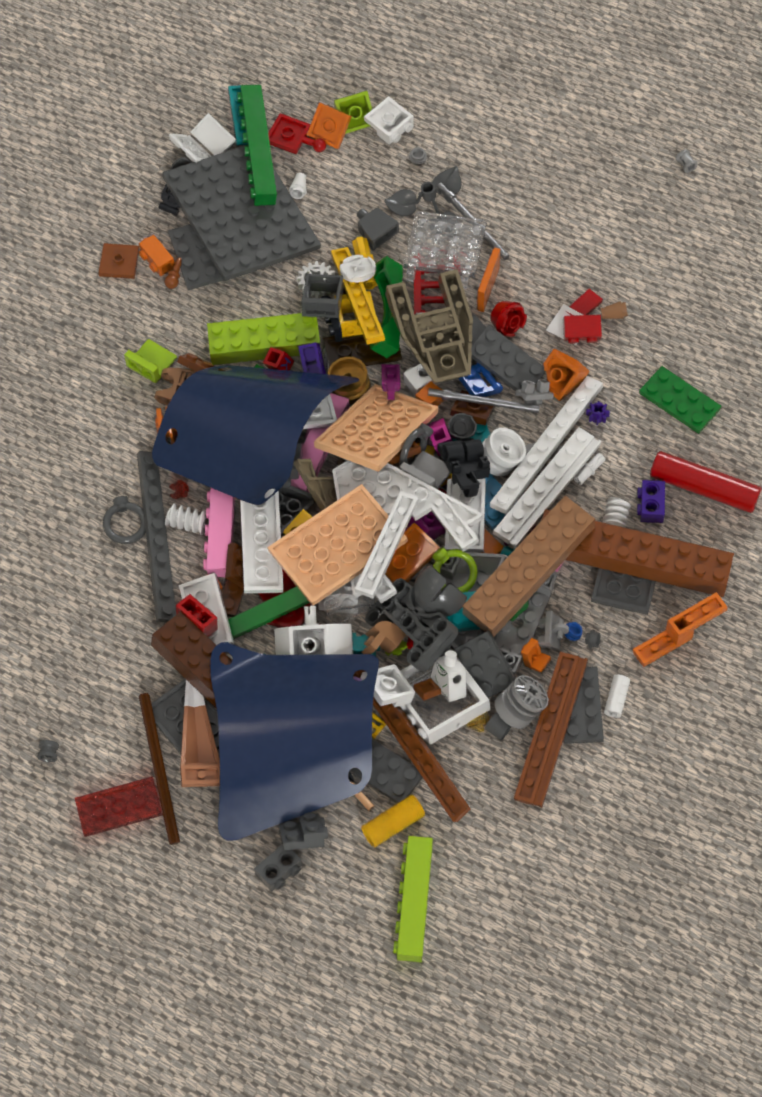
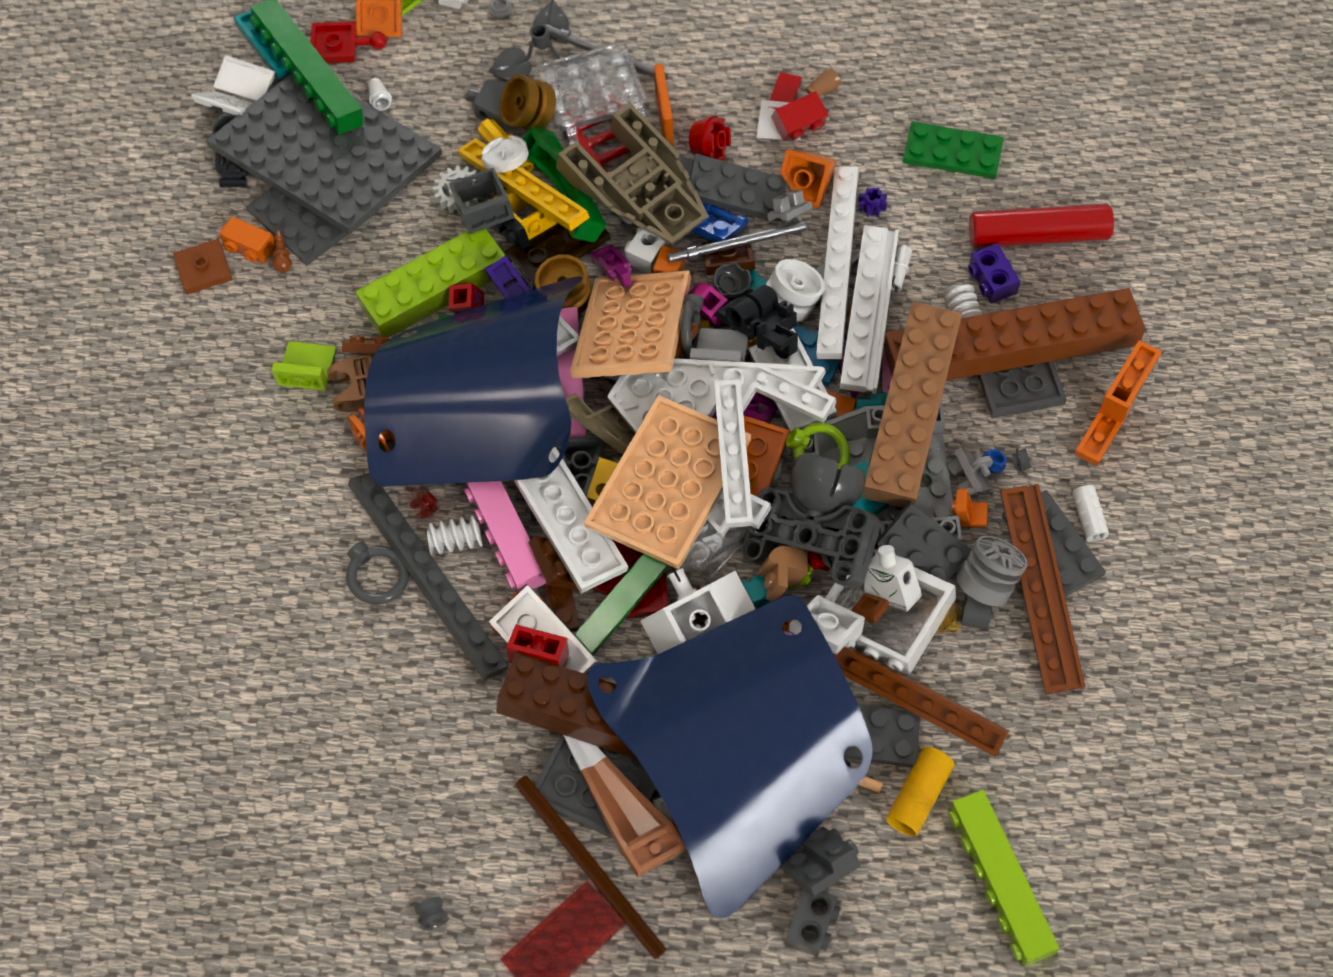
camera: 25 degrees left, 0 degrees up
none -> pearl gold wheel [499,74,556,131]

